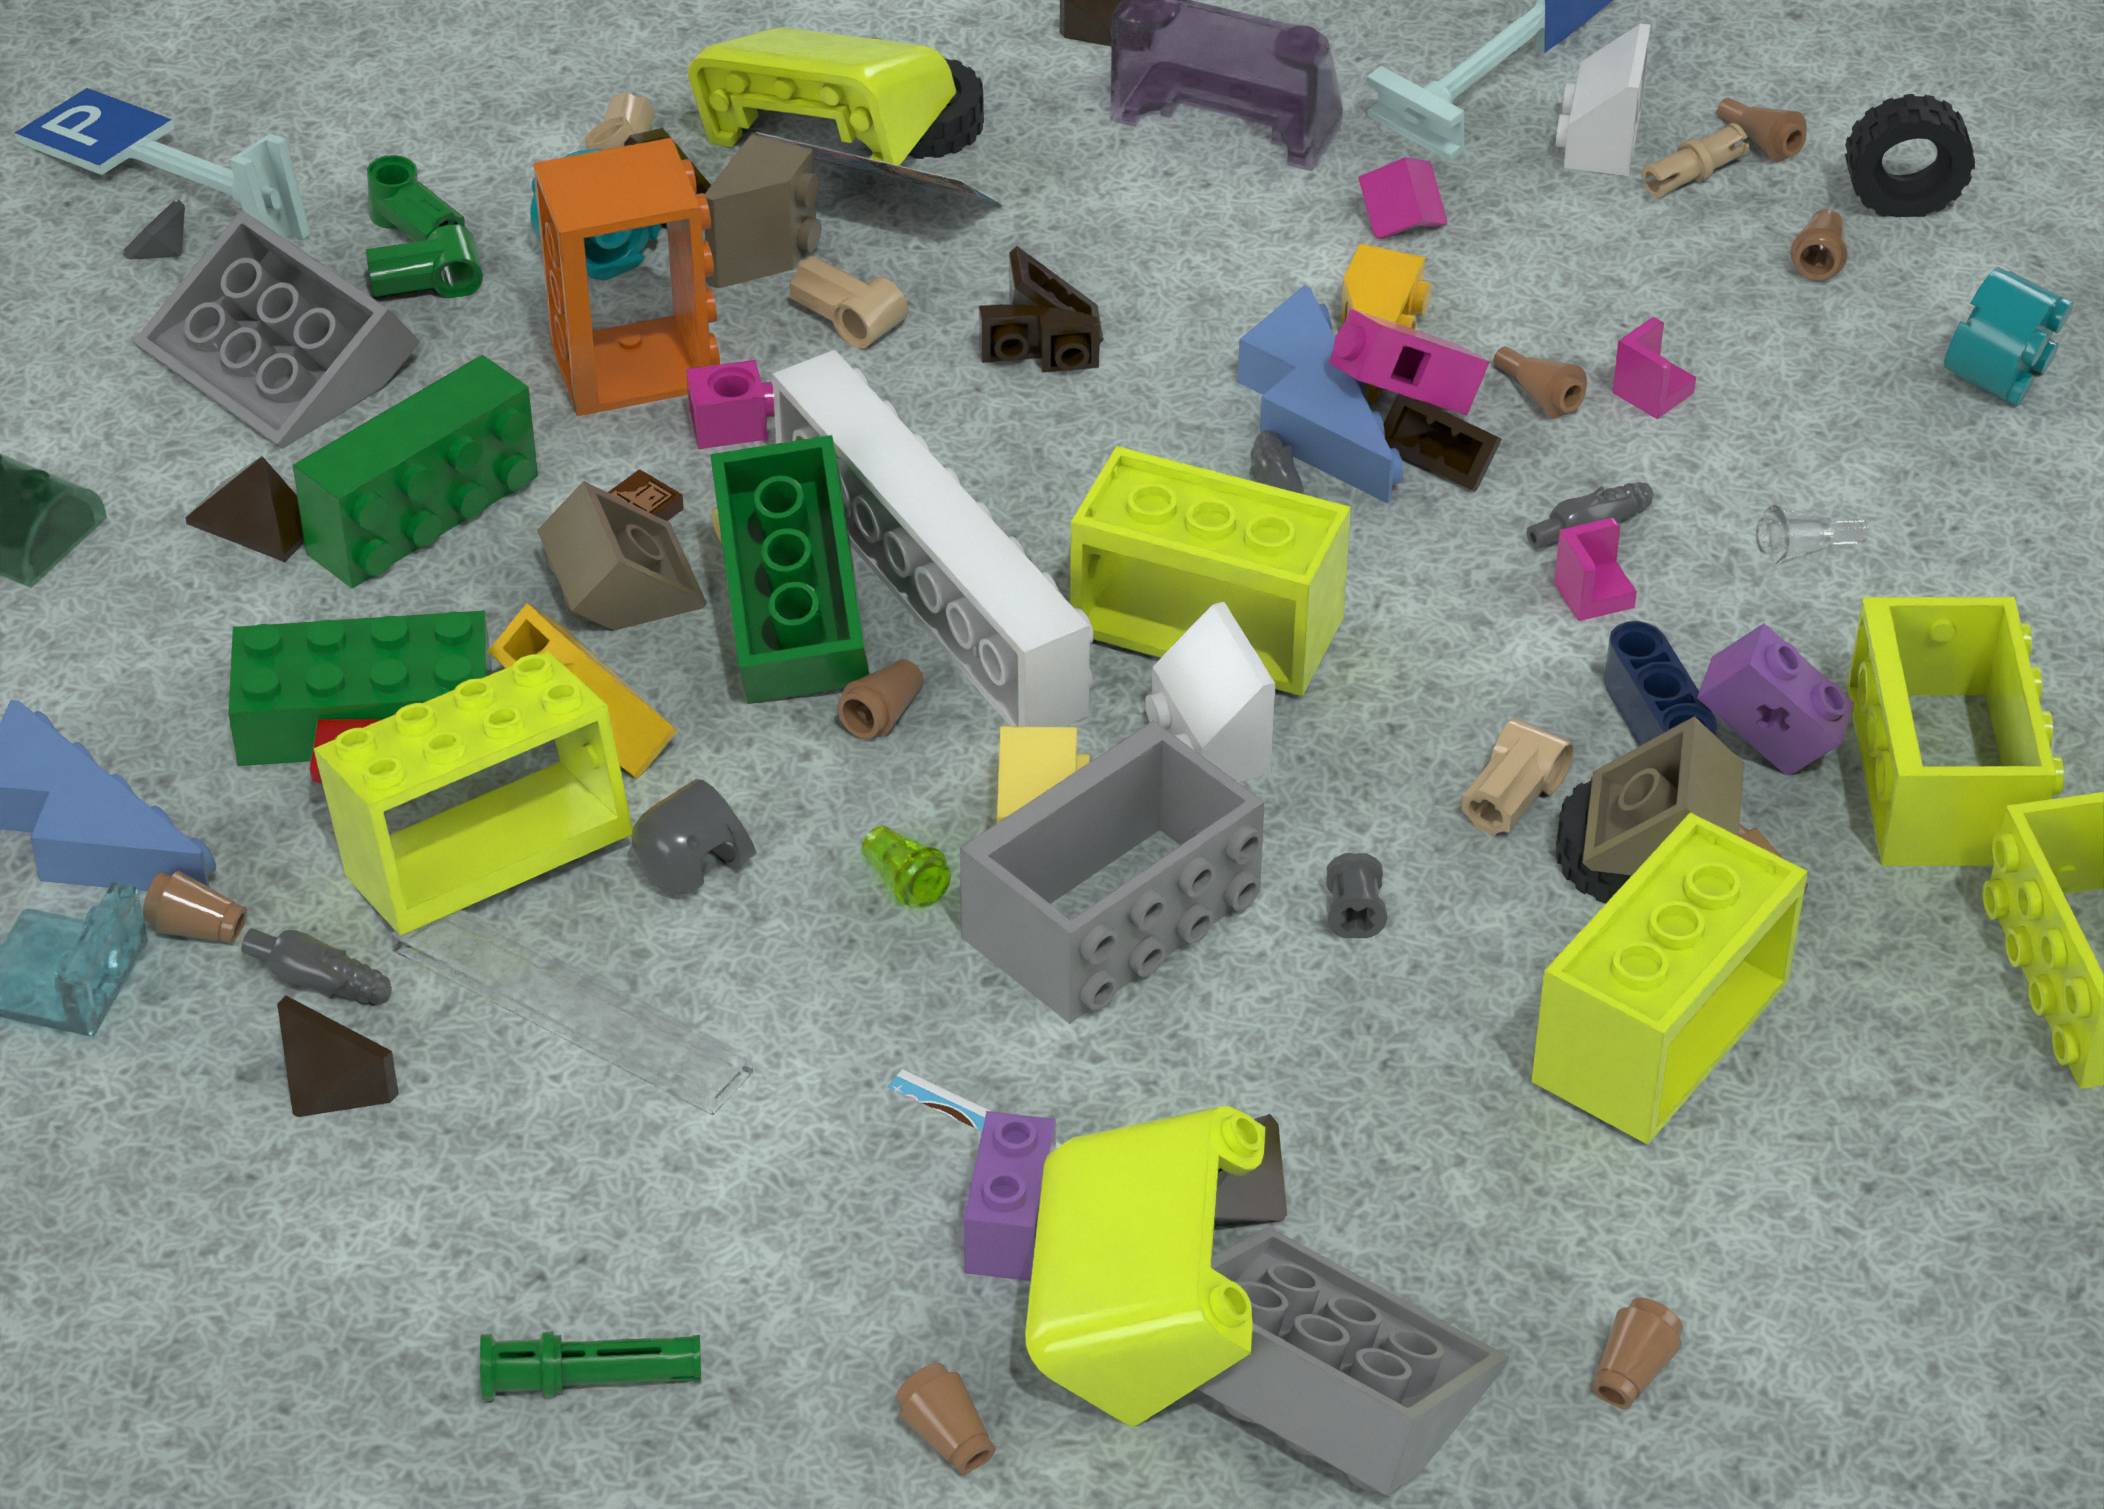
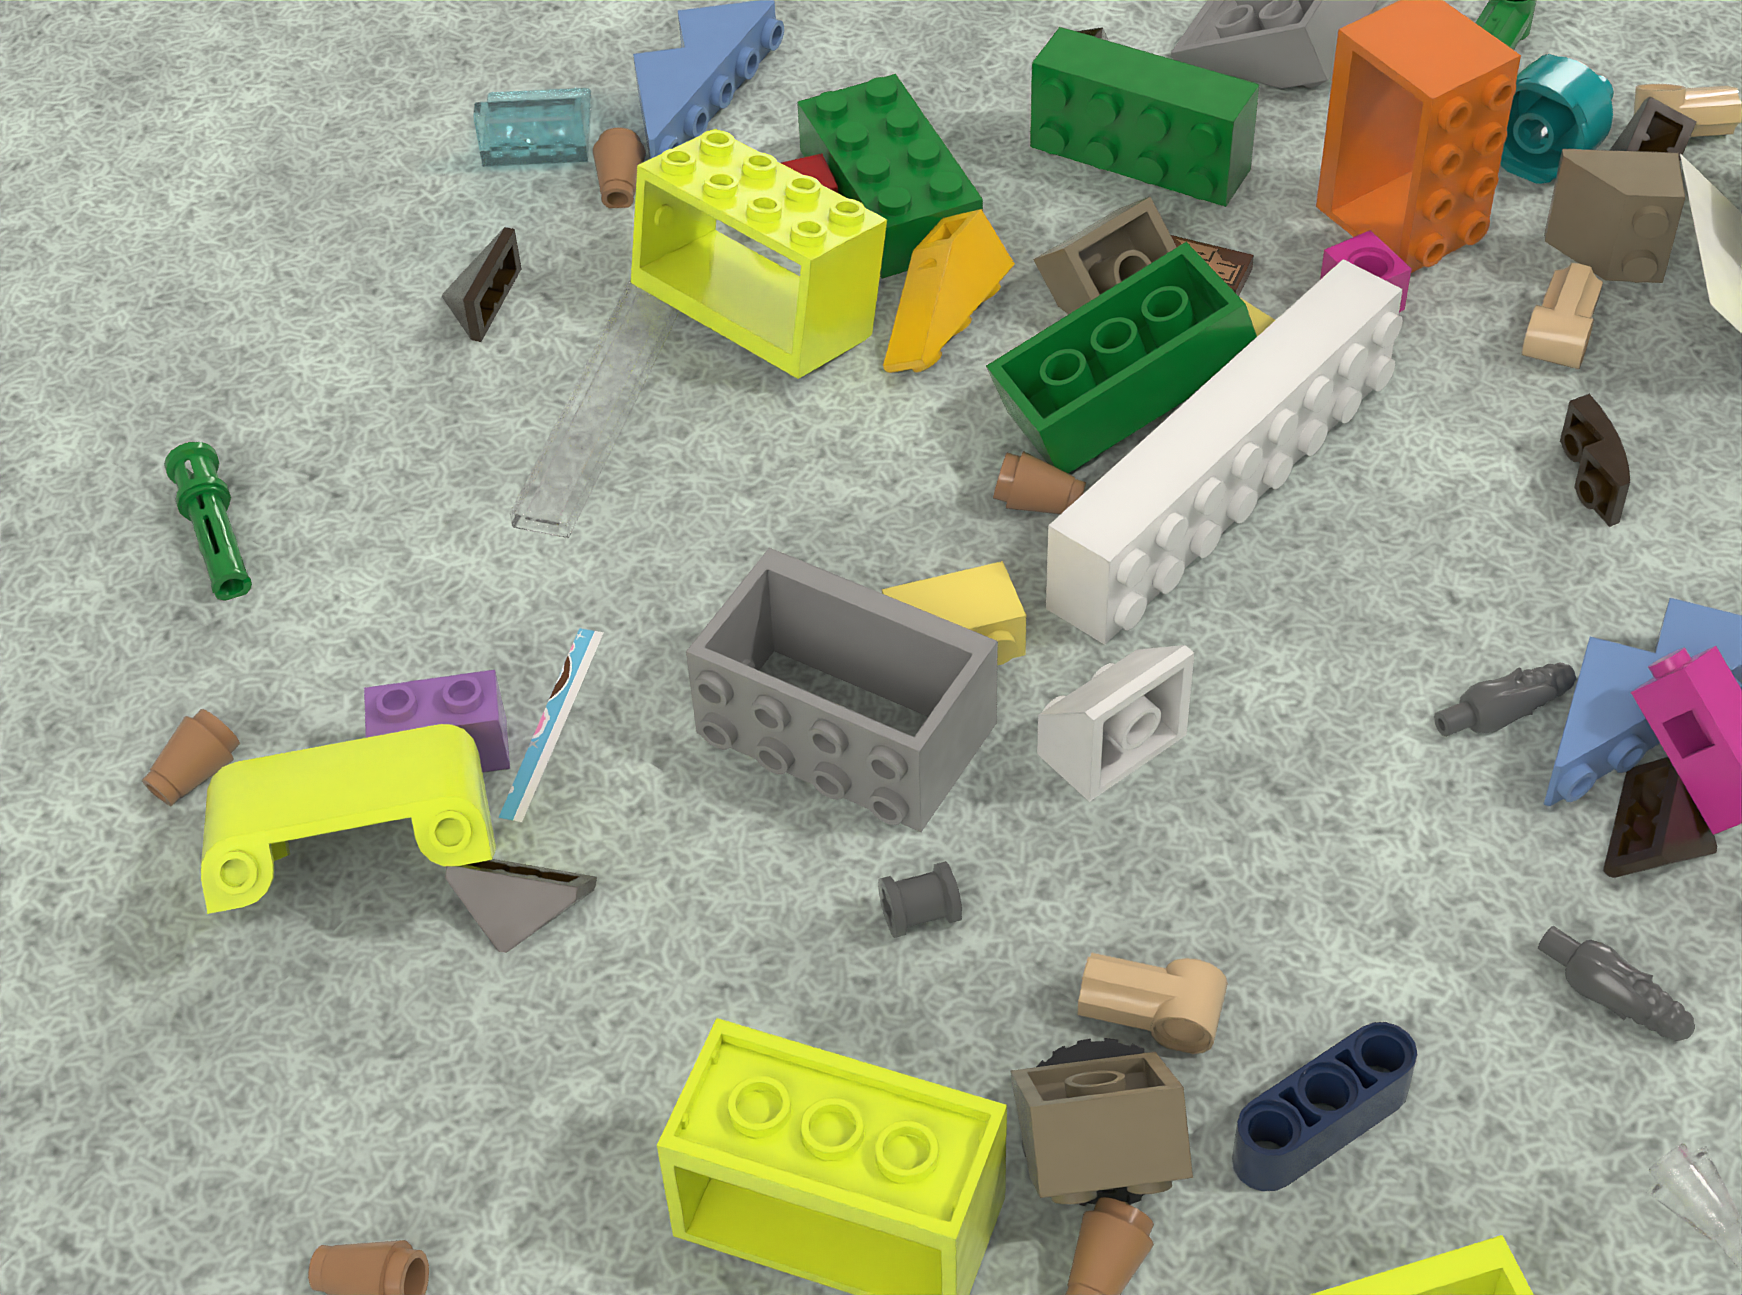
camera: 75 degrees right, 5 degrees up
dark grey piece [241,928,392,1004] -> none
dark grey helmet [631,779,757,895] -> none
clear neon green cone [862,825,951,907] -> none
dark brown slope [1009,246,1104,343] -> none
neon yellow hose [1070,446,1351,696] -> none
light grey slope [1196,1226,1509,1496] -> none
dark pink panel [1554,518,1637,621] -> none
medium lavender brick [1697,623,1854,776] -> none

